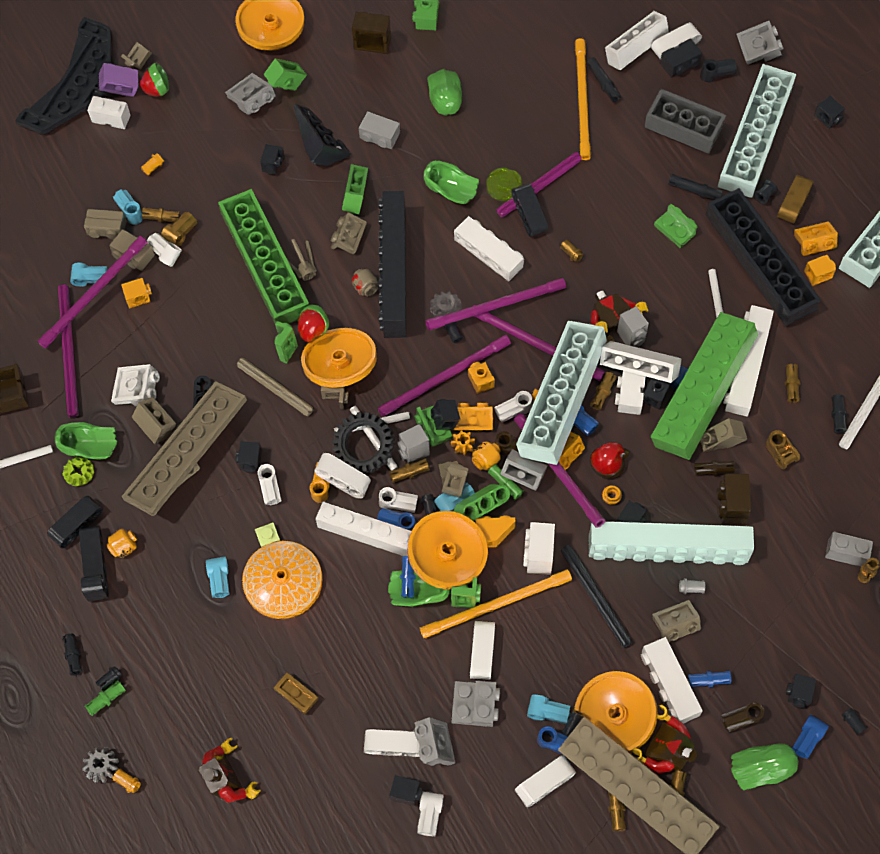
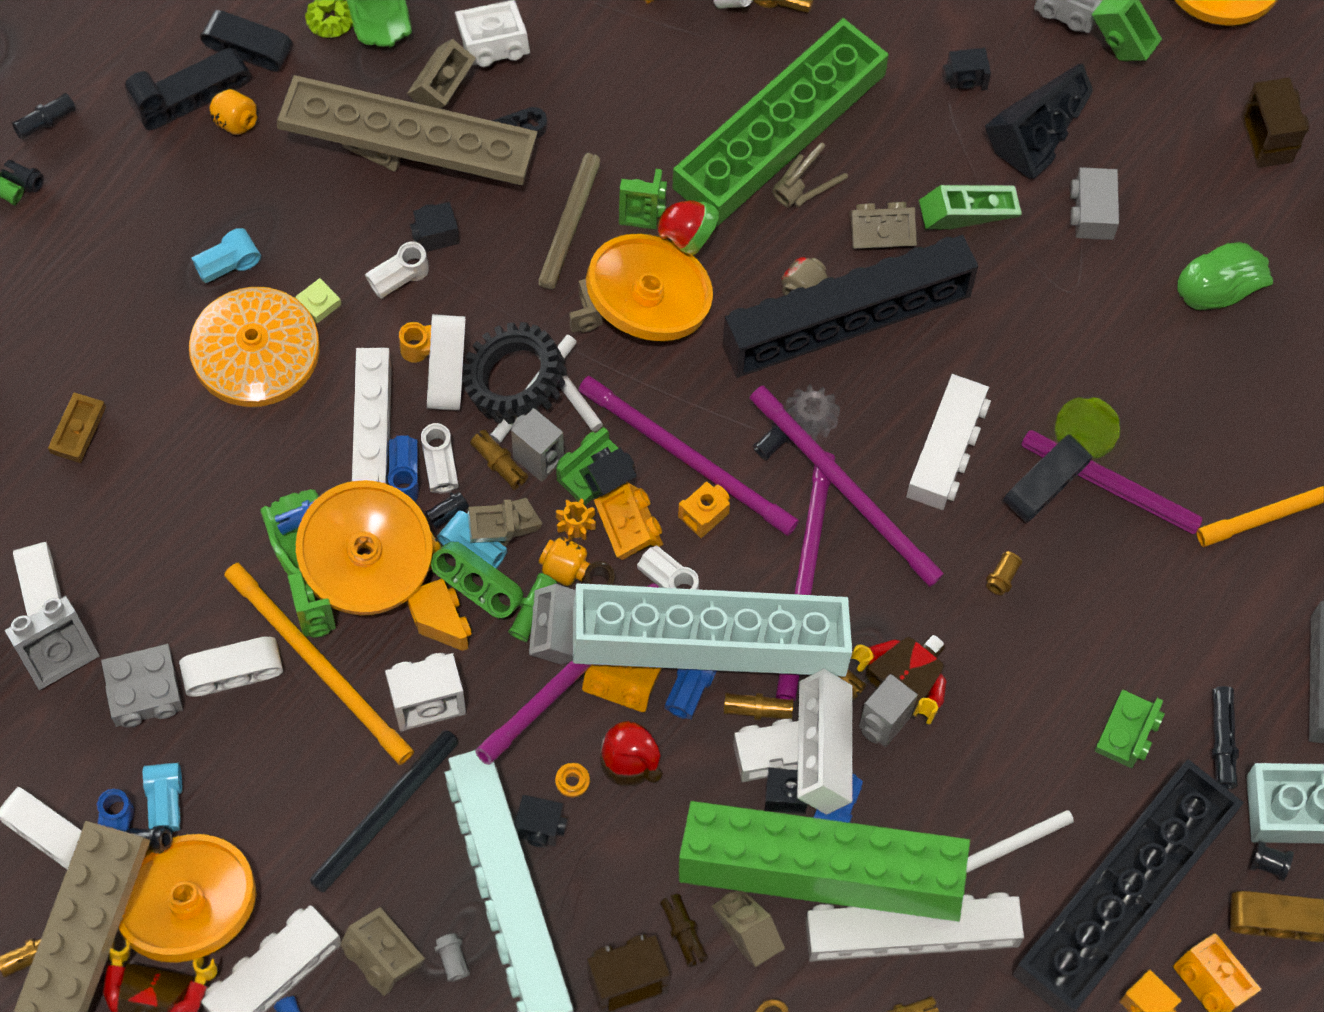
camera: 65 degrees right, 0 degrees up
bright green hair [423,161,479,204] -> none

